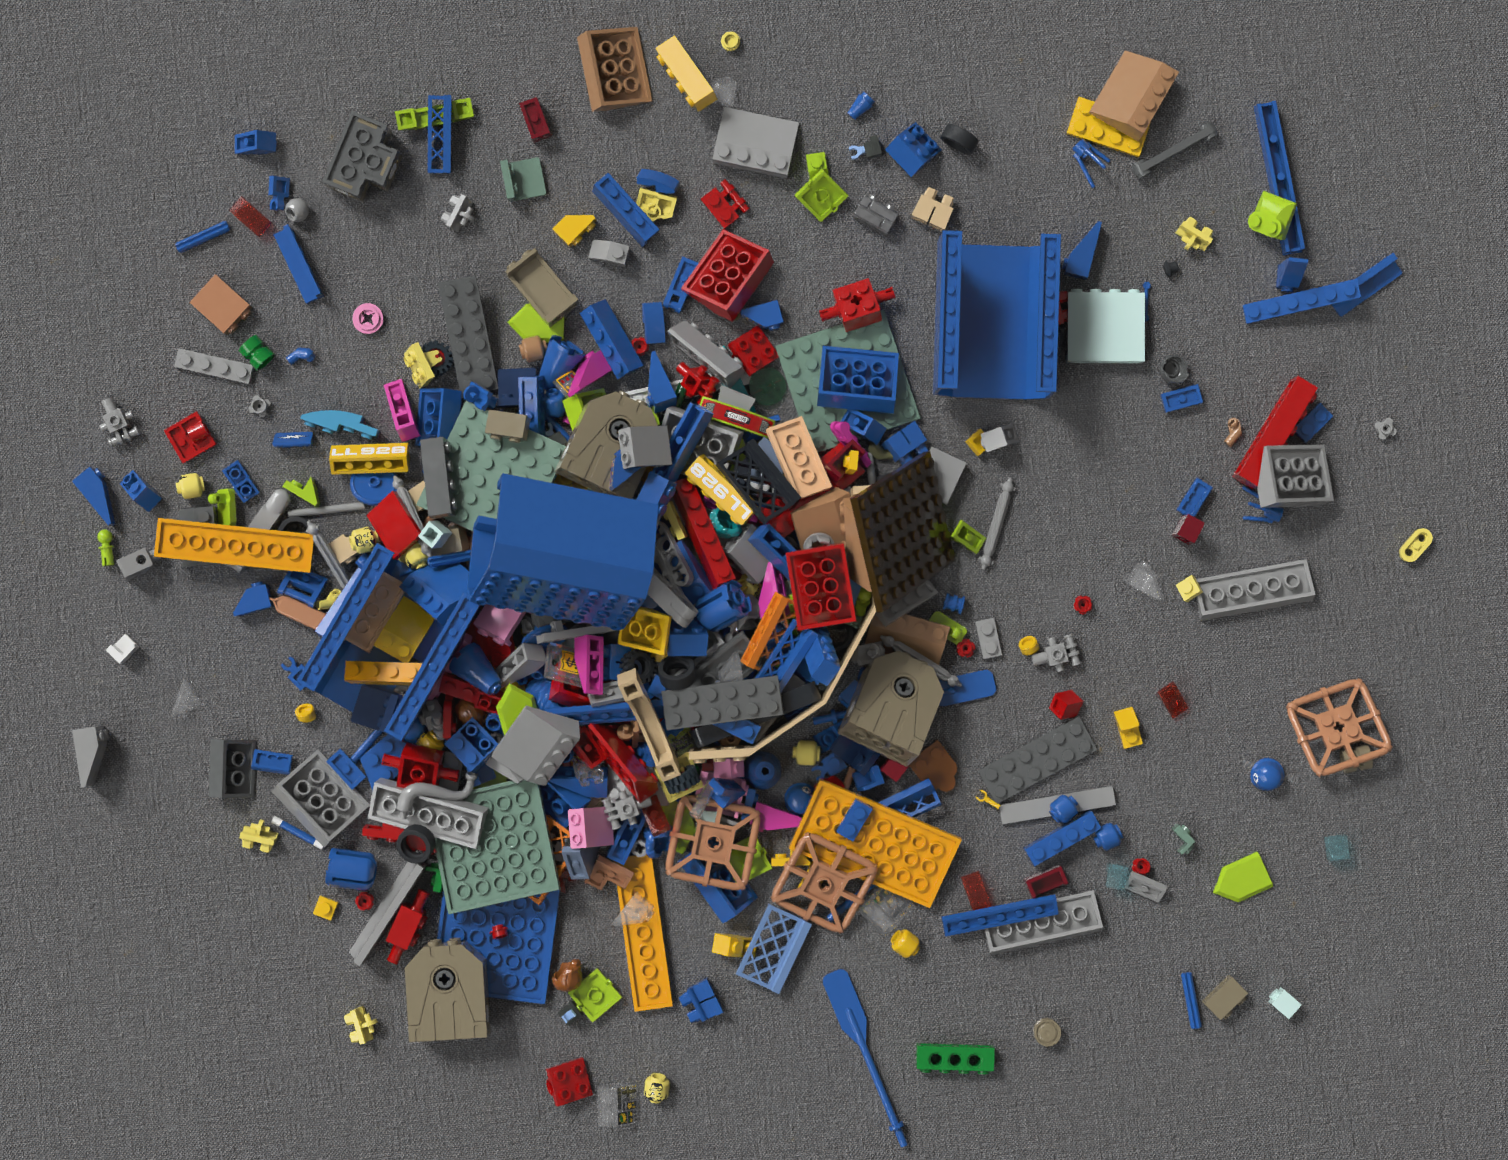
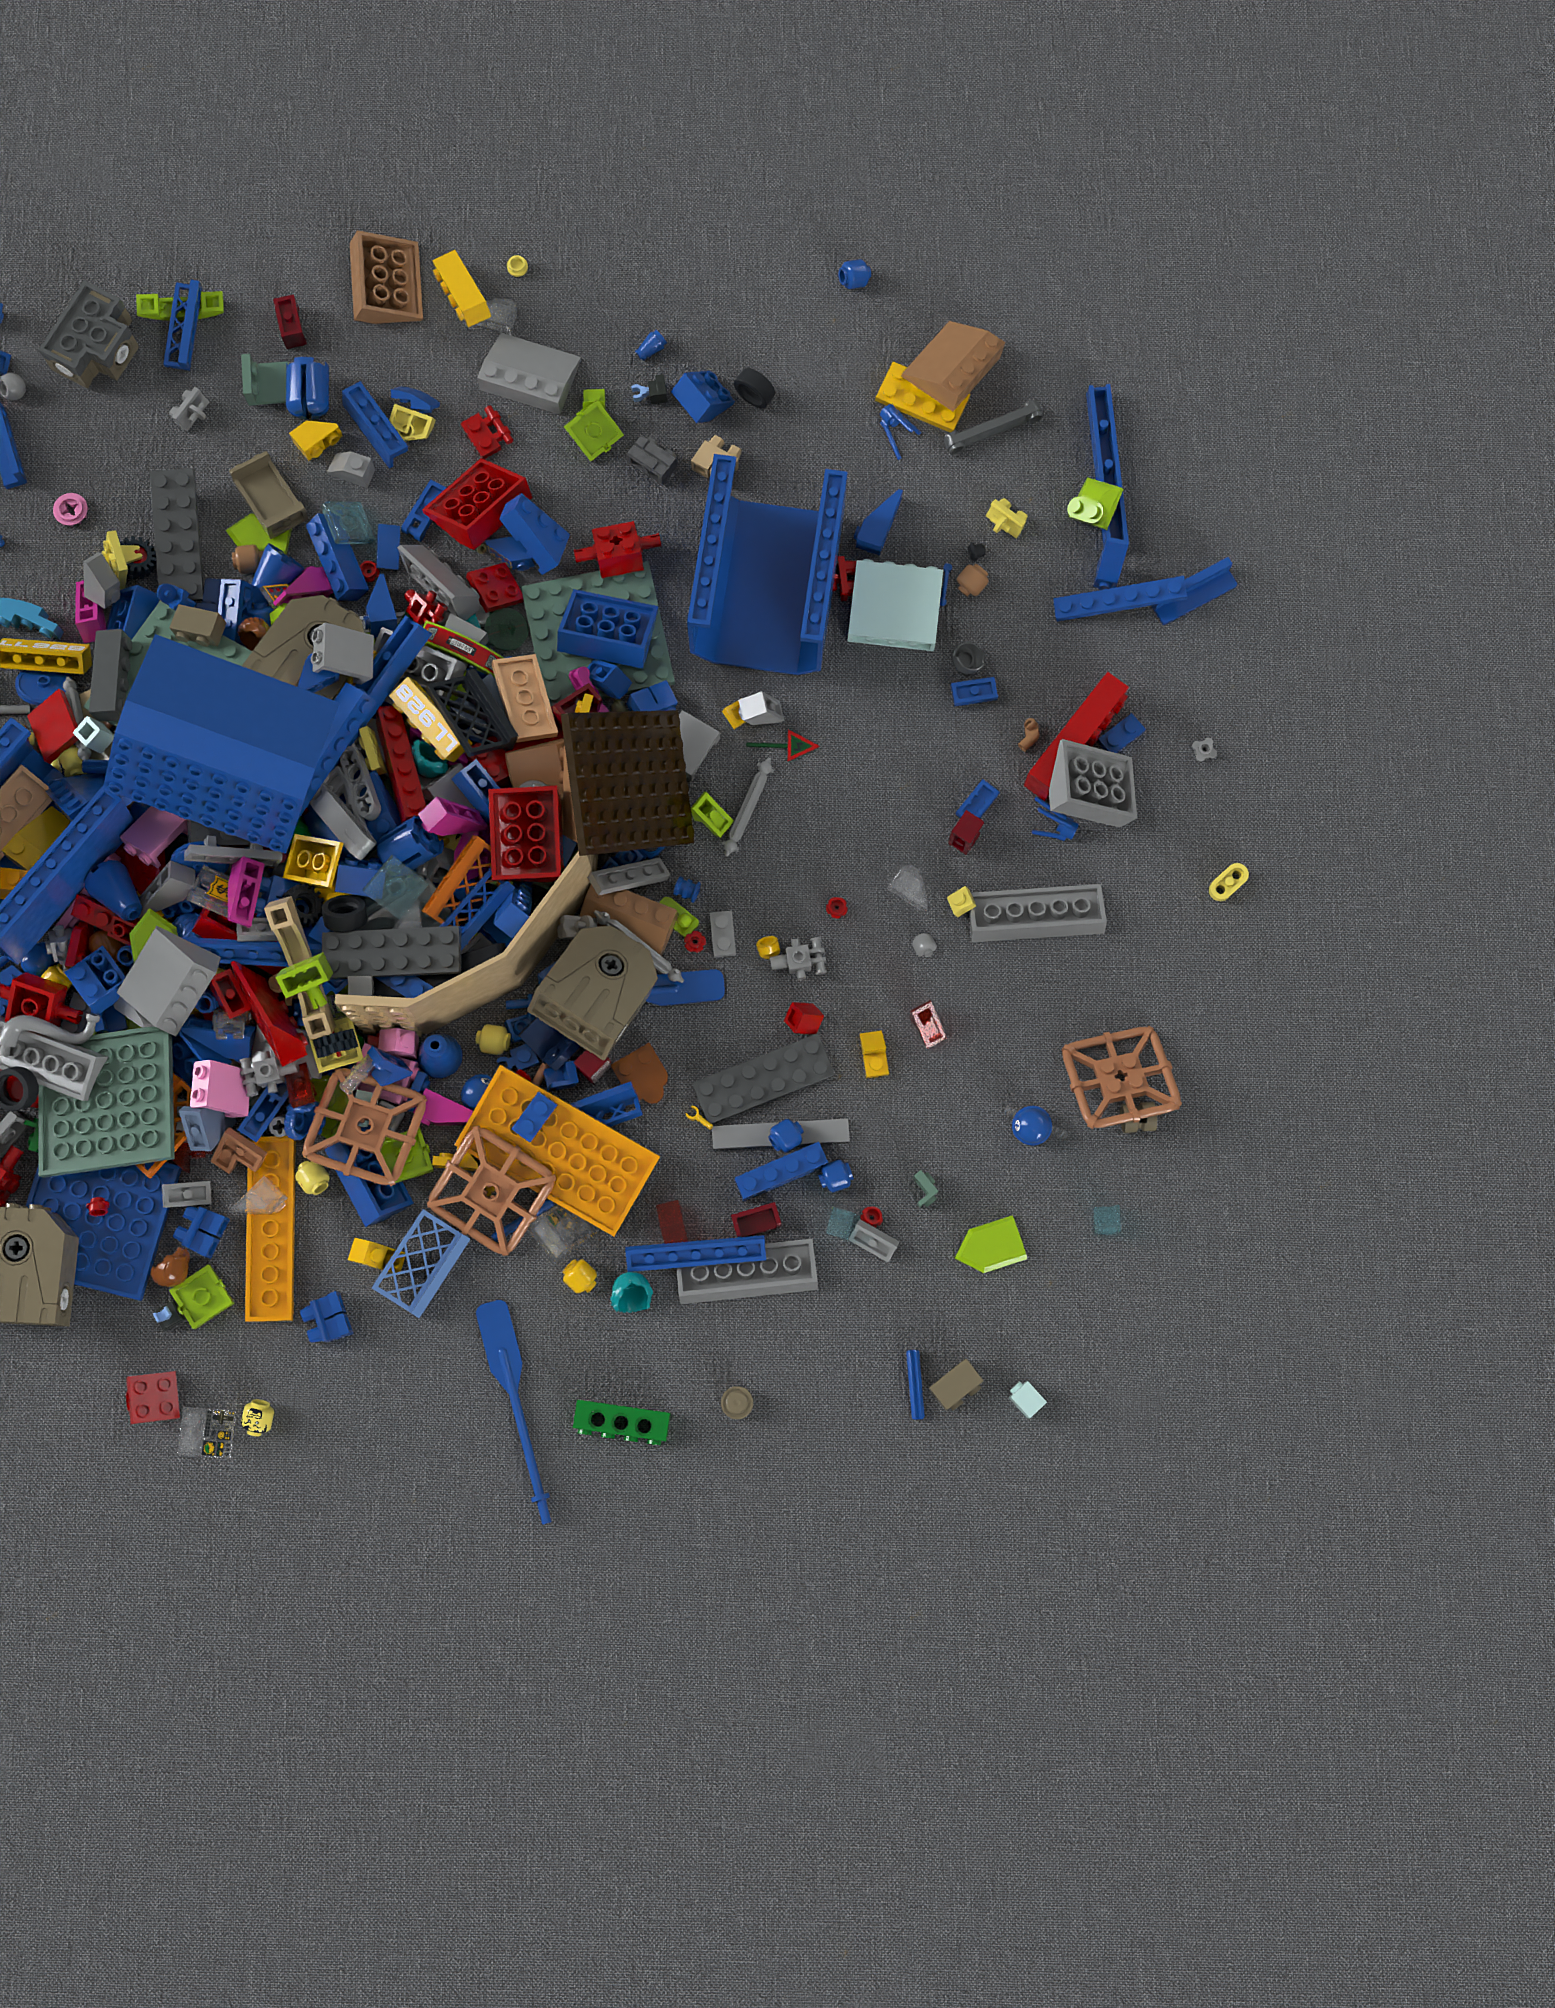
camera: 10 degrees right, 10 degrees down
none -> light grey slope [83,552,120,608]
none -> light grey plate [162,1181,211,1208]
none -> blue hips [173,1206,230,1259]
none -> dark orange hair [237,617,270,651]
none -> lime brick [275,952,333,1009]
none -> blue cylinder [286,357,329,420]
none -> light yellow head [295,1161,330,1195]
none -> clear light blue plate [321,501,375,544]
none -> light grey brick [348,976,374,996]
none -> clear light blue plate [362,855,429,919]
none -> dark pink slope [418,797,488,836]
none -> blue wedge [500,493,570,575]
none -> teal hair [610,1272,653,1313]
none -> piece [746,729,821,762]
none -> blue head [838,259,871,289]
none -> light grey piece [912,933,937,957]
none -> medium nougat head [956,563,989,597]

